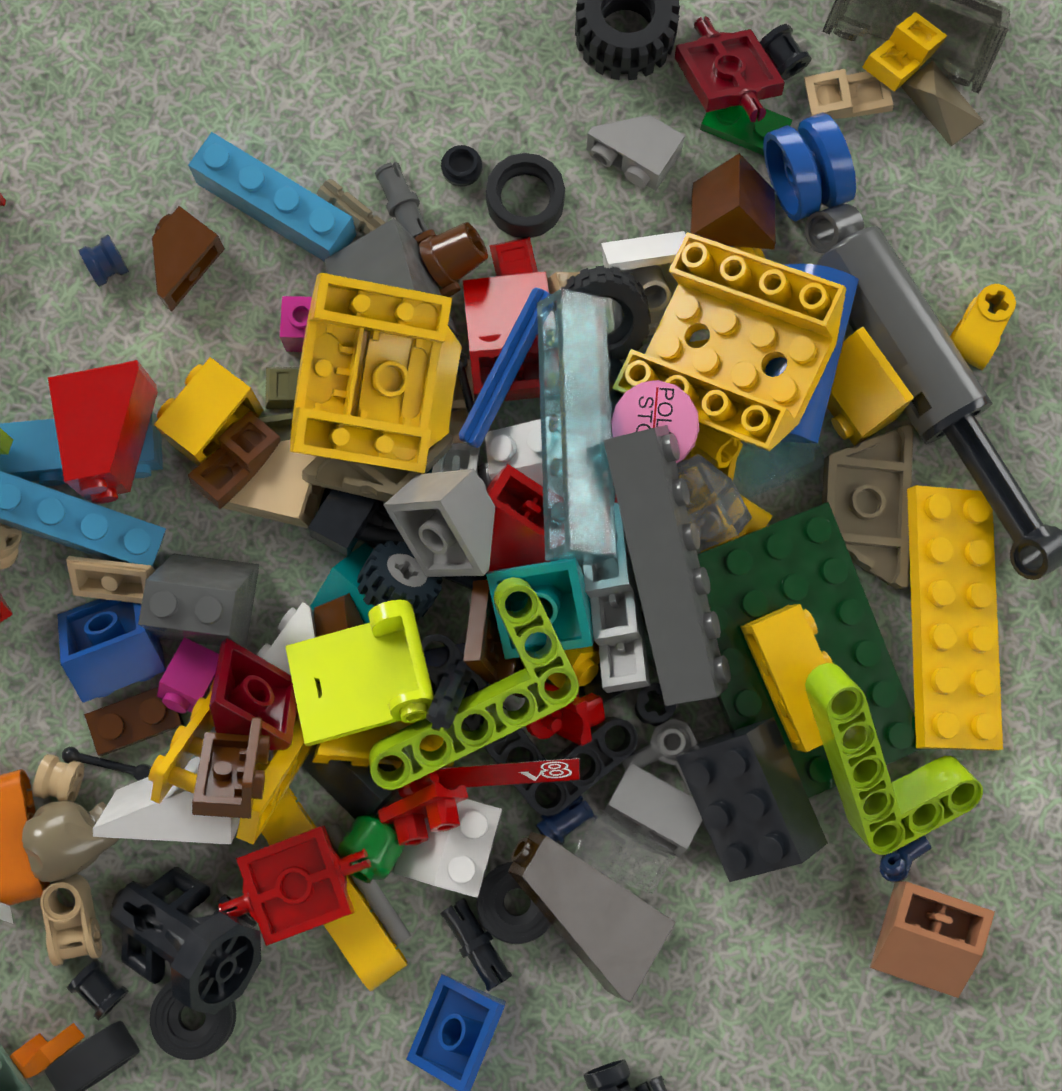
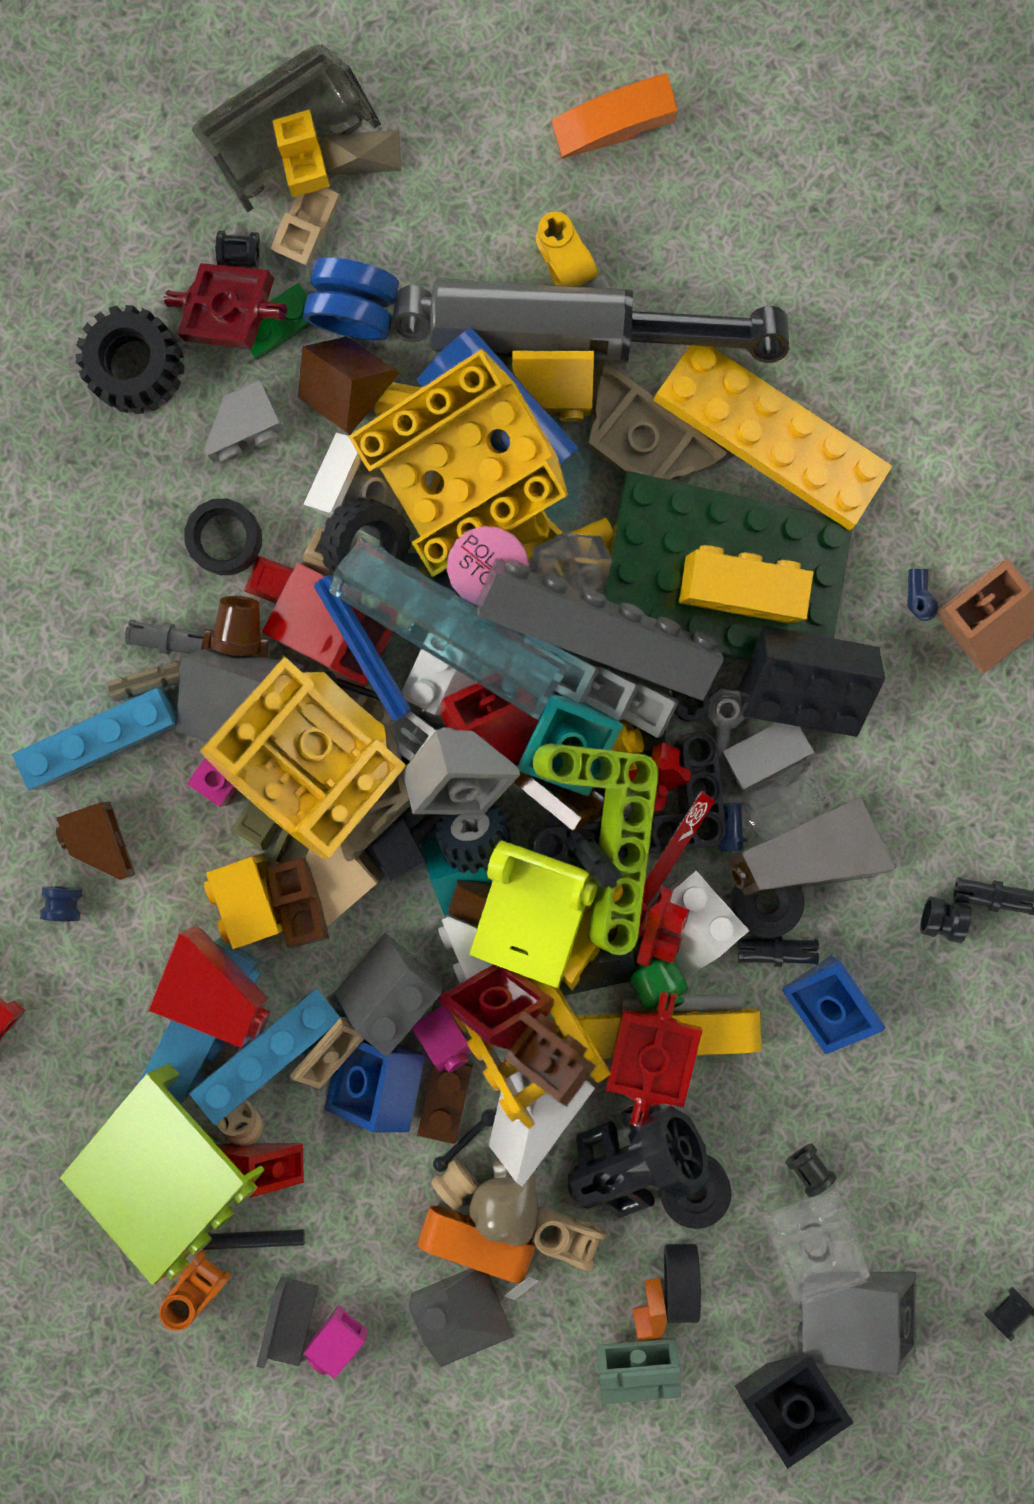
camera: 60 degrees left, 10 degrees up
black bush [67,959,129,1021] -> none
black plate [441,145,482,187] -> none
lime beam [805,663,983,855] -> none

